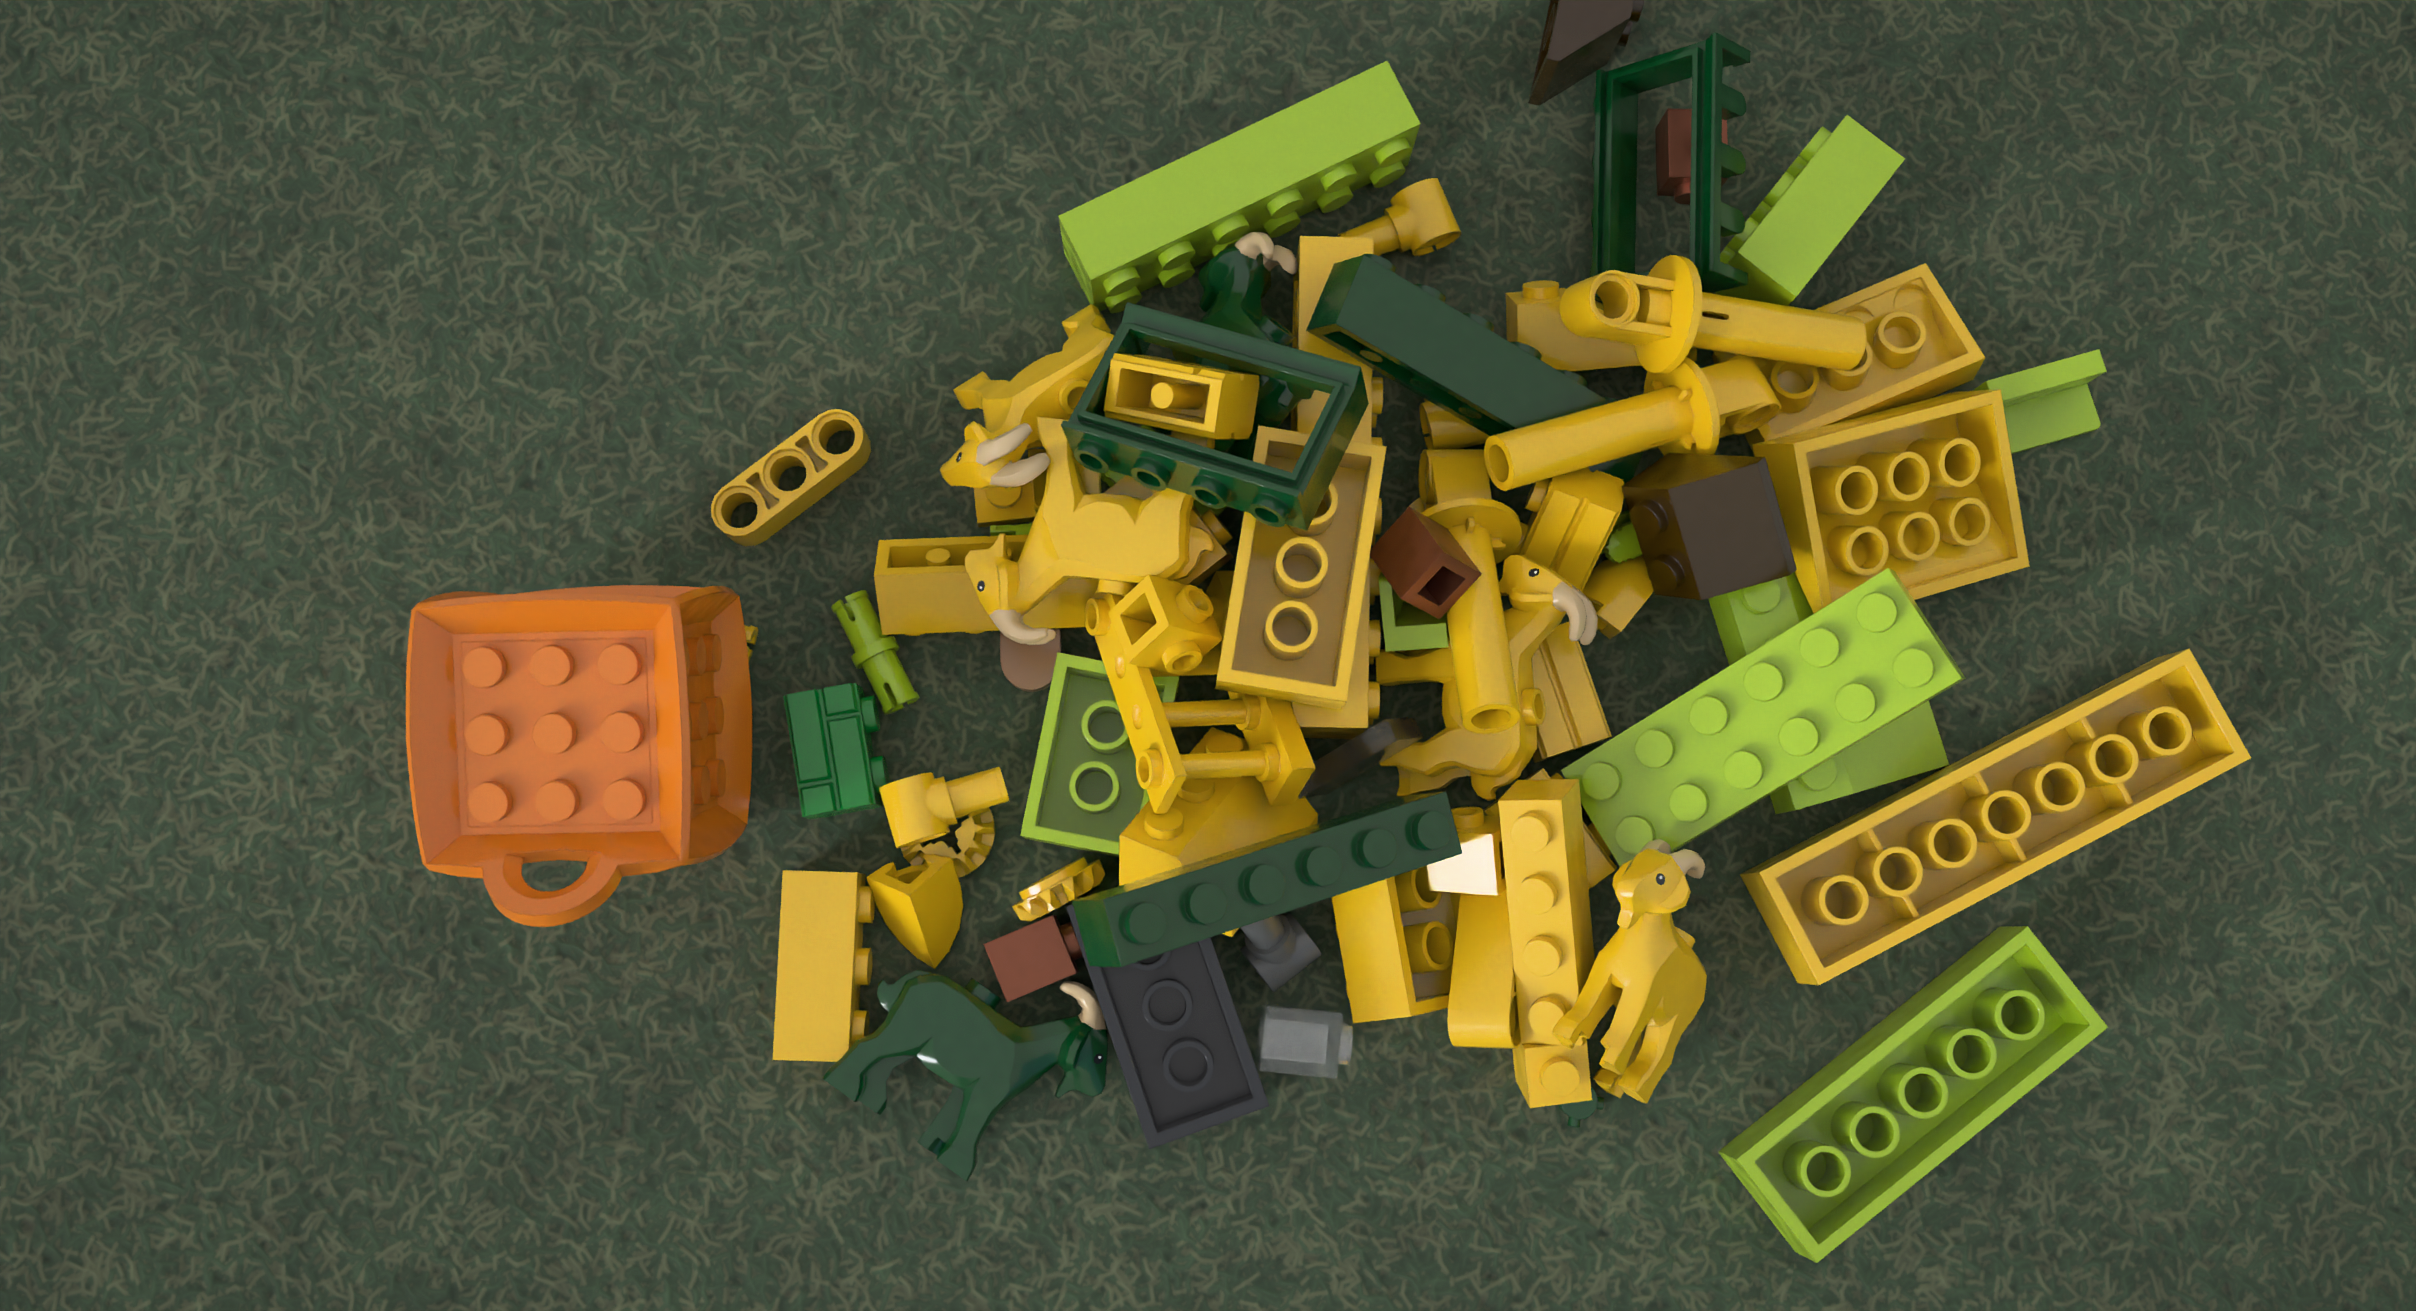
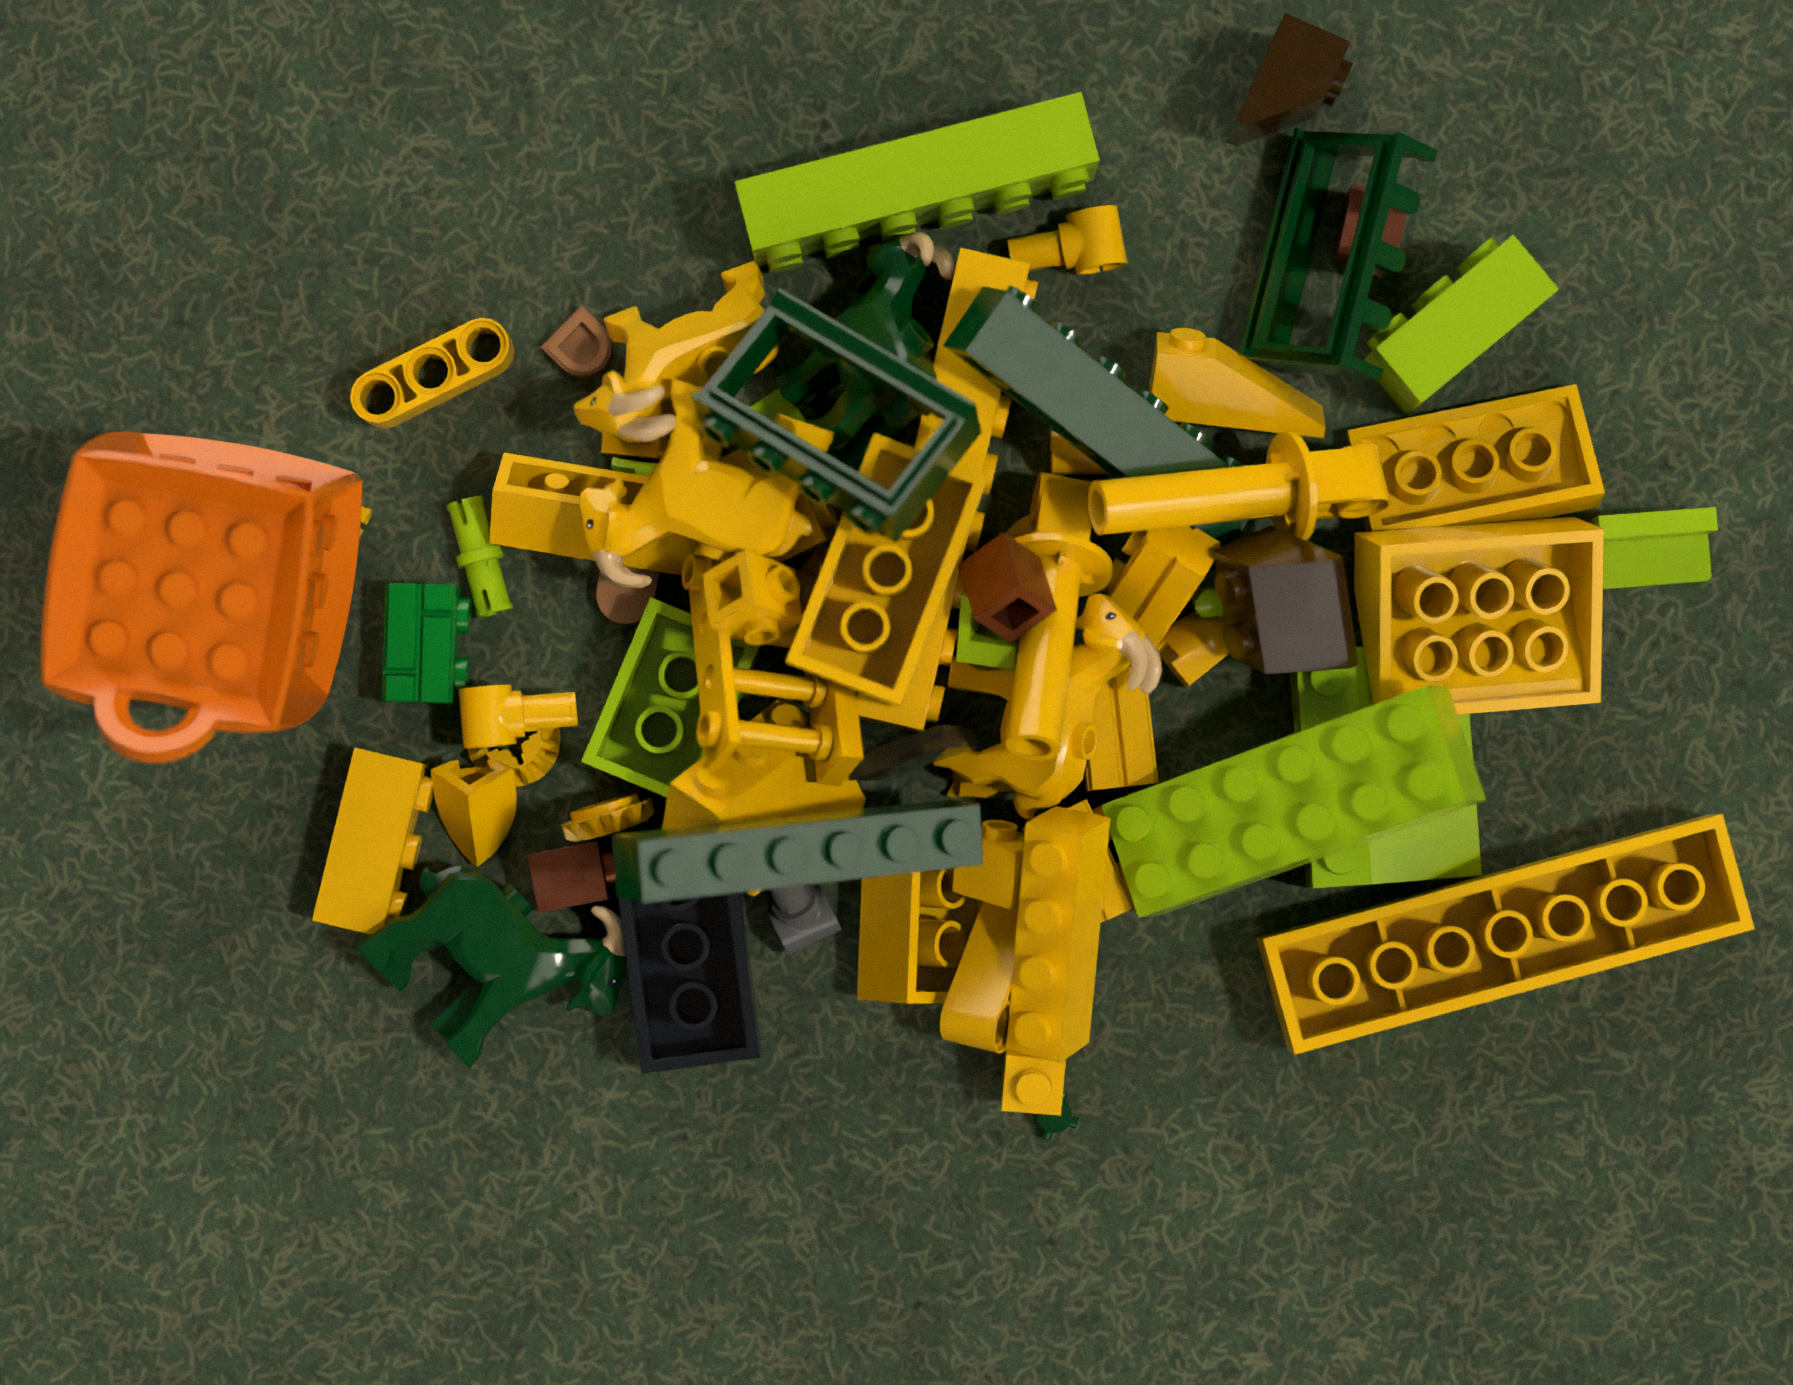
camera: 15 degrees right, 5 degrees up
yellow brick [1104,353,1260,439] -> none
clear brick [1255,1002,1353,1079] -> none
yellow animal [1551,839,1707,1104] -> none
yellow piece [1560,255,1867,374] -> none
lime brick [1718,926,2108,1263] -> none
none -> medium nougat tile [541,306,613,378]

